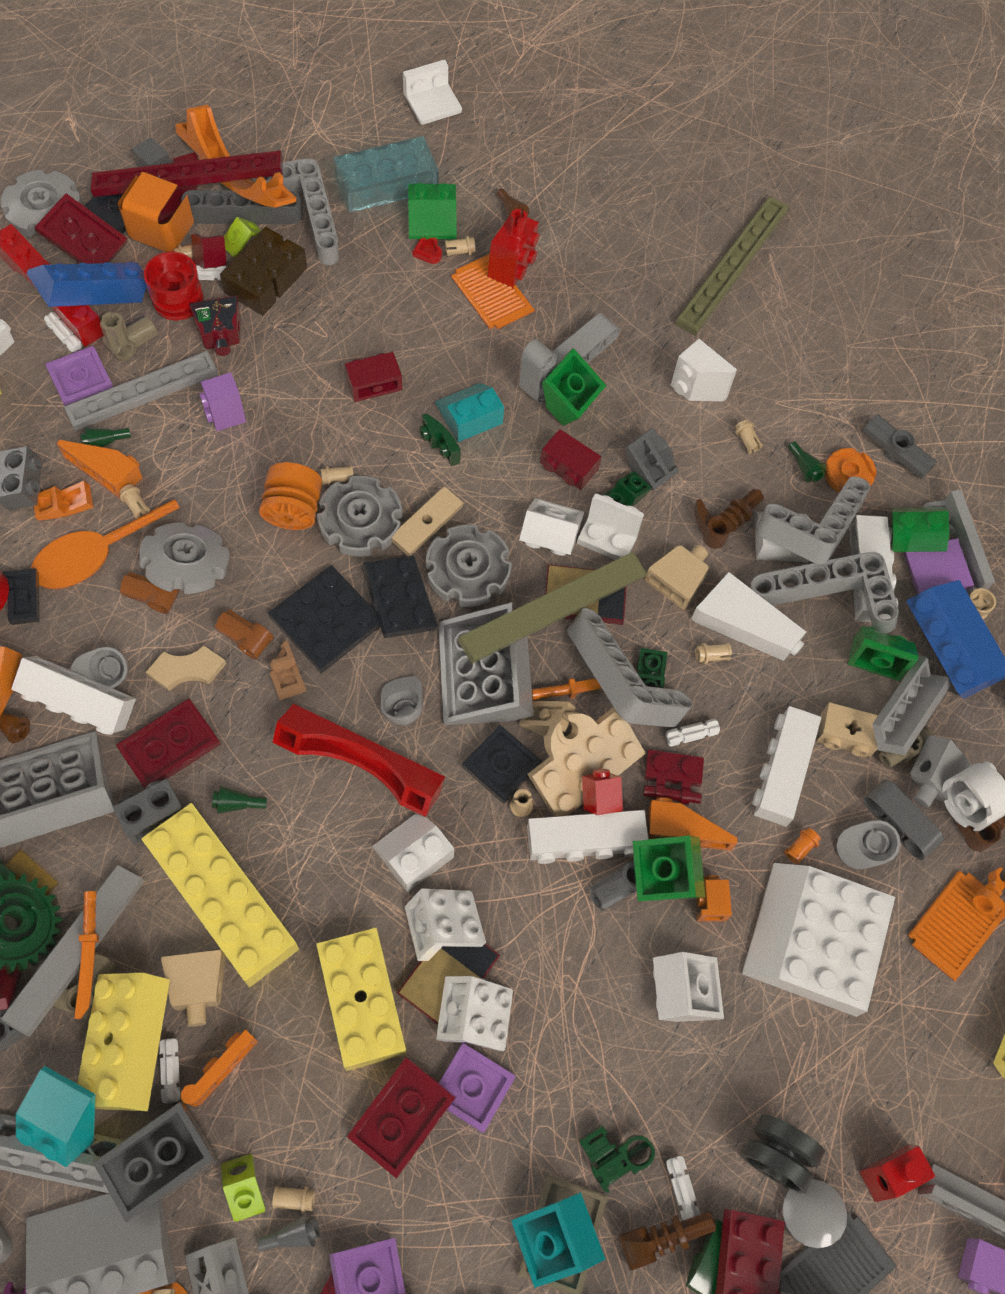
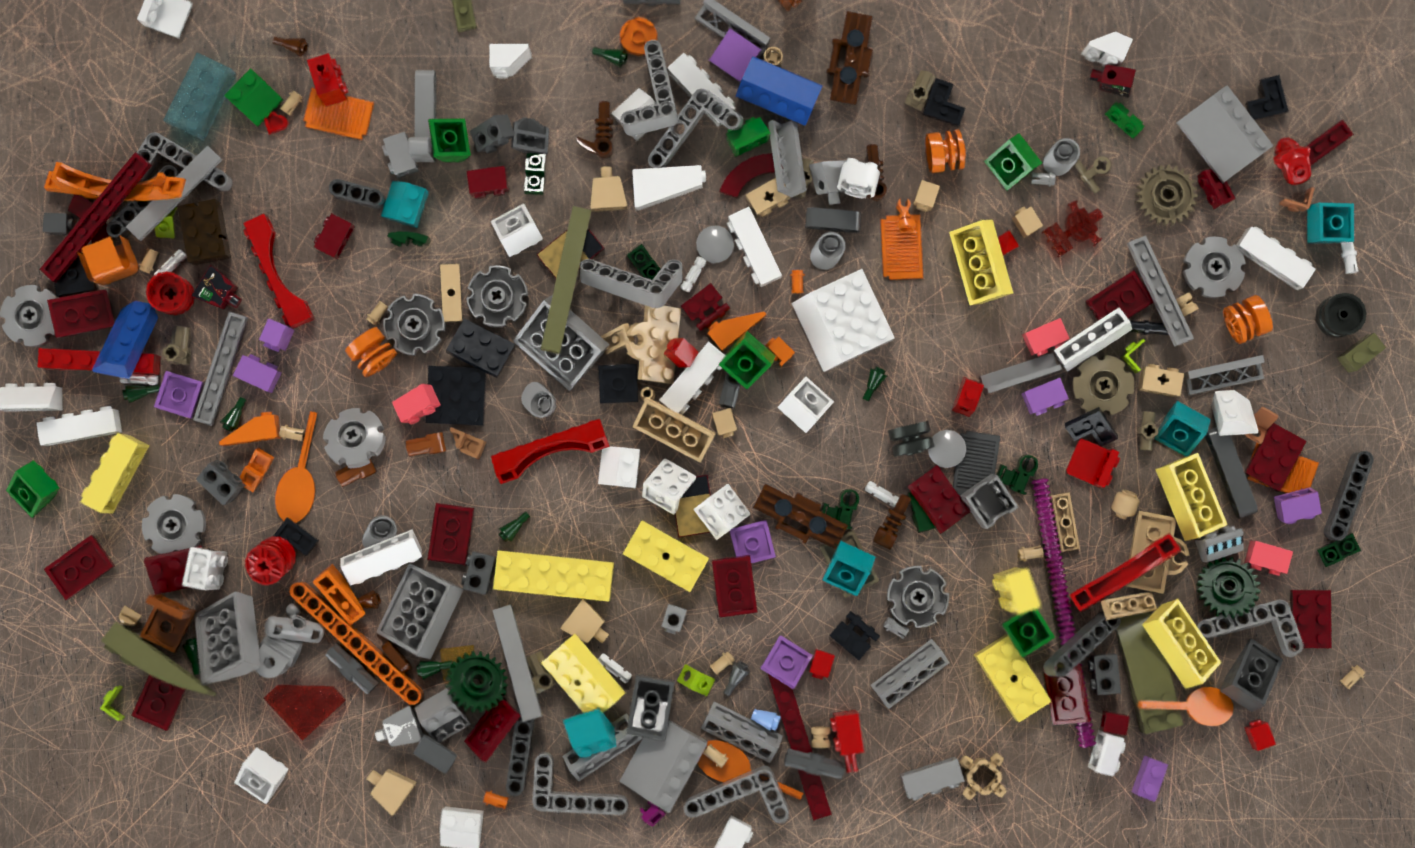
camera: 40 degrees left, 20 degrees up
orange sword [74,891,99,1020] -> none
tan tile [146,645,226,691] -> none
orange plate [181,1029,258,1107] -> none
dark red panel [191,233,227,269] -> none
orange sword [532,670,637,700] -> none
white bracket [577,493,644,560] -> none
tan pin [695,643,732,665] -> none
tan pin [735,420,763,454] -> none
green slope [891,507,950,552] -> none
none -> dark green cone [122,384,160,404]
none -> light grey tile [126,145,222,241]
none -> medium lavender brick [233,354,282,393]
none -> red arch [243,214,315,329]
none -> dark grey beam [329,179,386,209]
none -> light grey brick [382,132,419,178]
none -> coral brick [392,384,441,425]
none -> dark grey brick [470,114,515,154]
none -> tan slope [633,397,716,463]
none -> light grey brick [661,604,687,634]
none -> light grey dish [696,226,734,264]
none -> tan brick [712,408,737,438]
none -> dark red tile [719,153,783,198]
none -> reddish brown piece [753,484,848,549]
none -> dark green cone [862,366,887,401]

